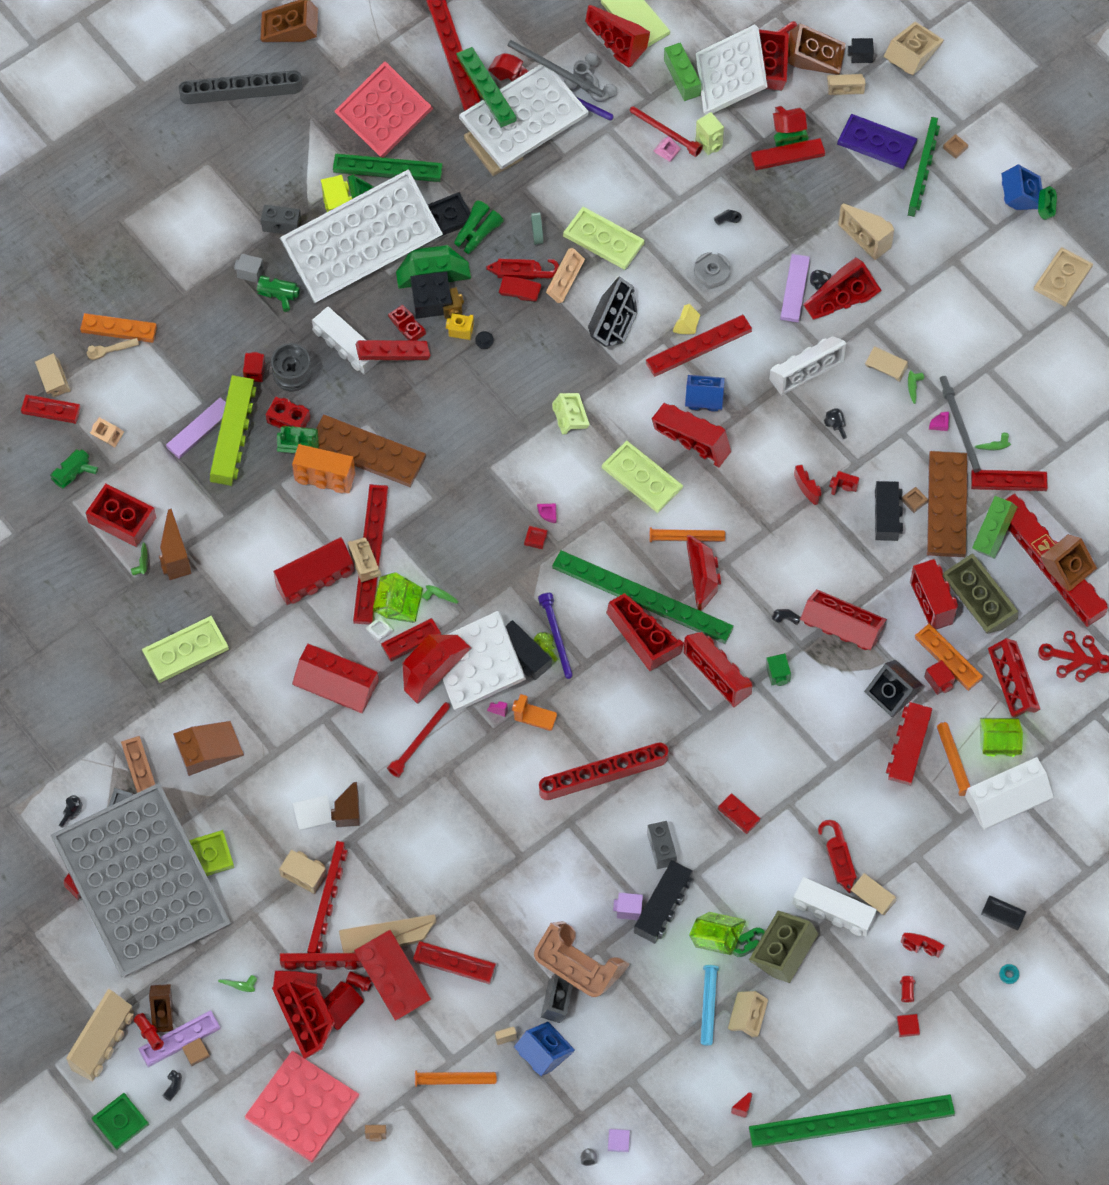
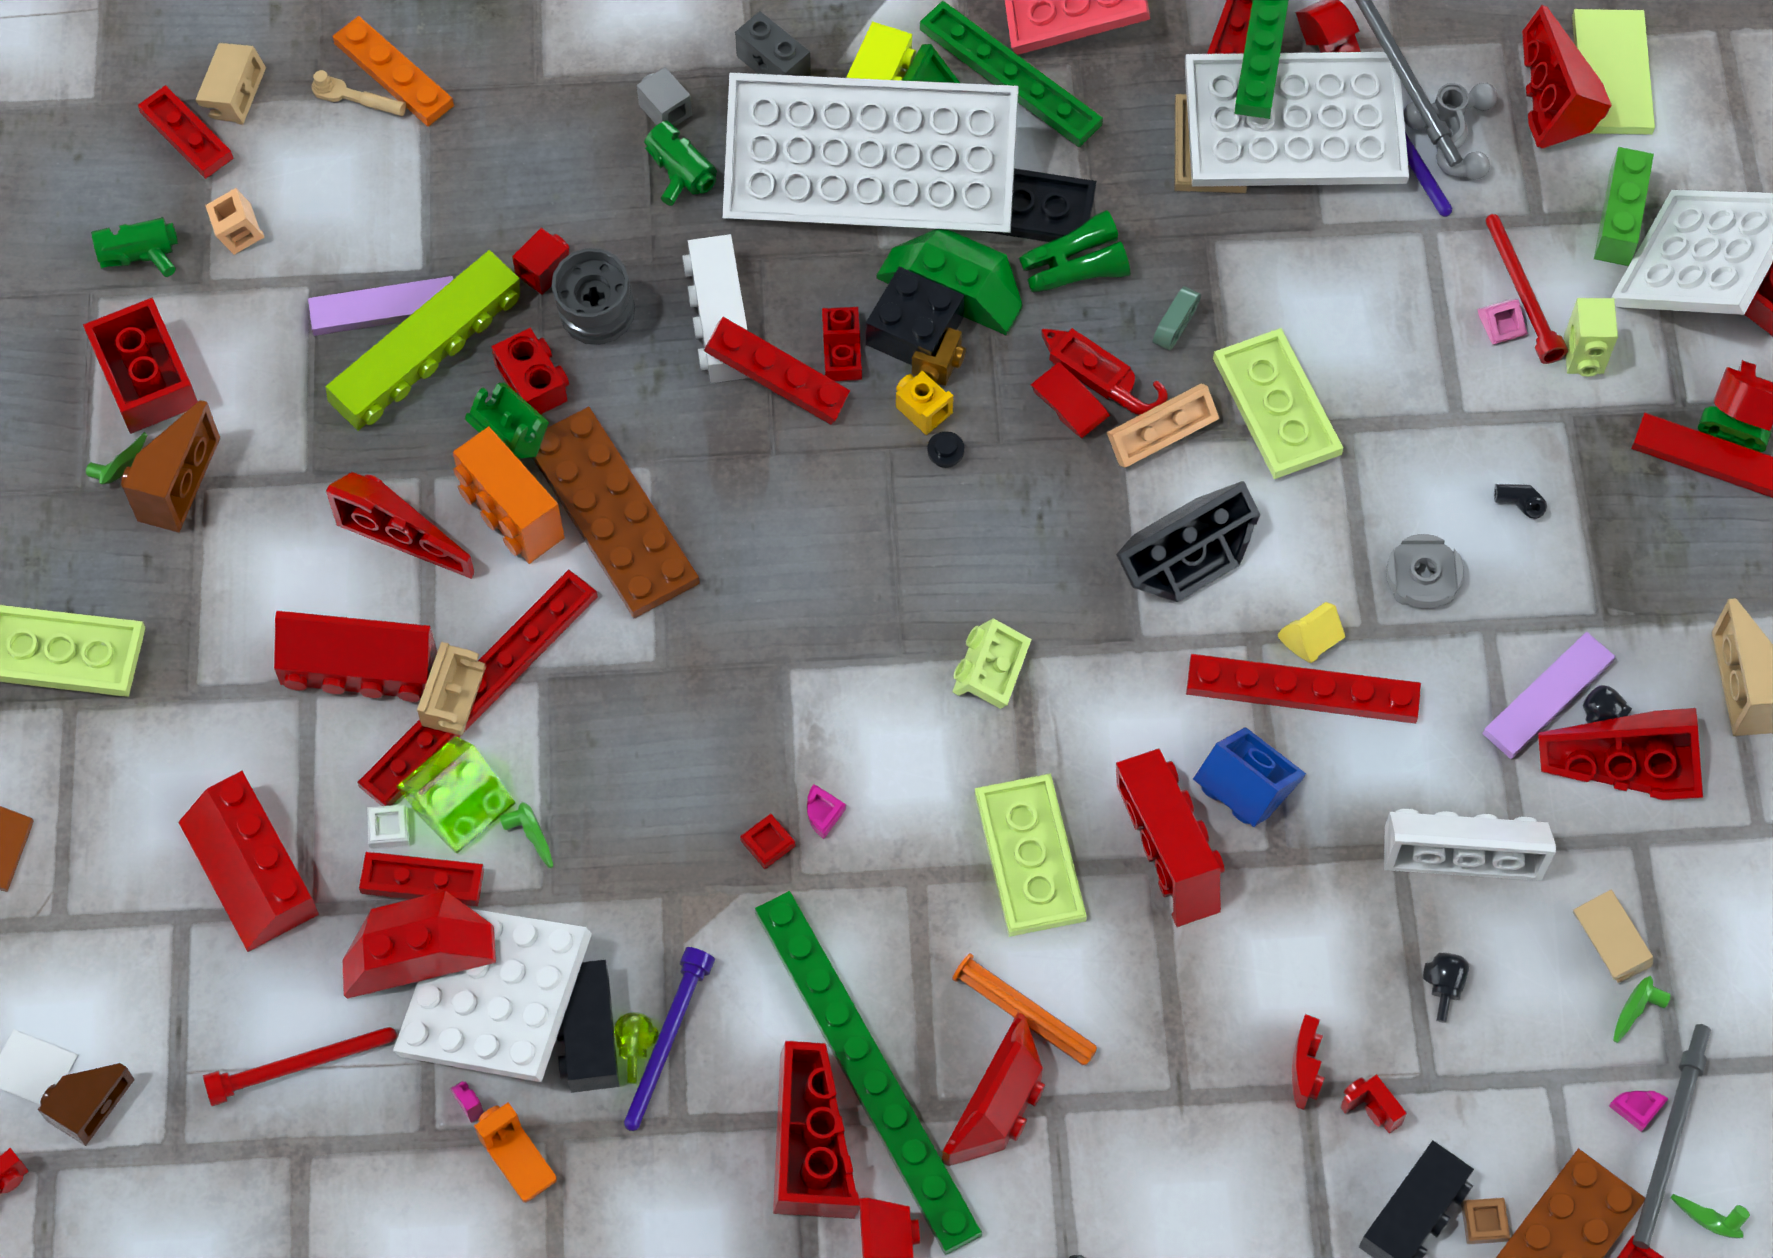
camera: 35 degrees right, 0 degrees up
none -> red wedge [326,472,475,579]

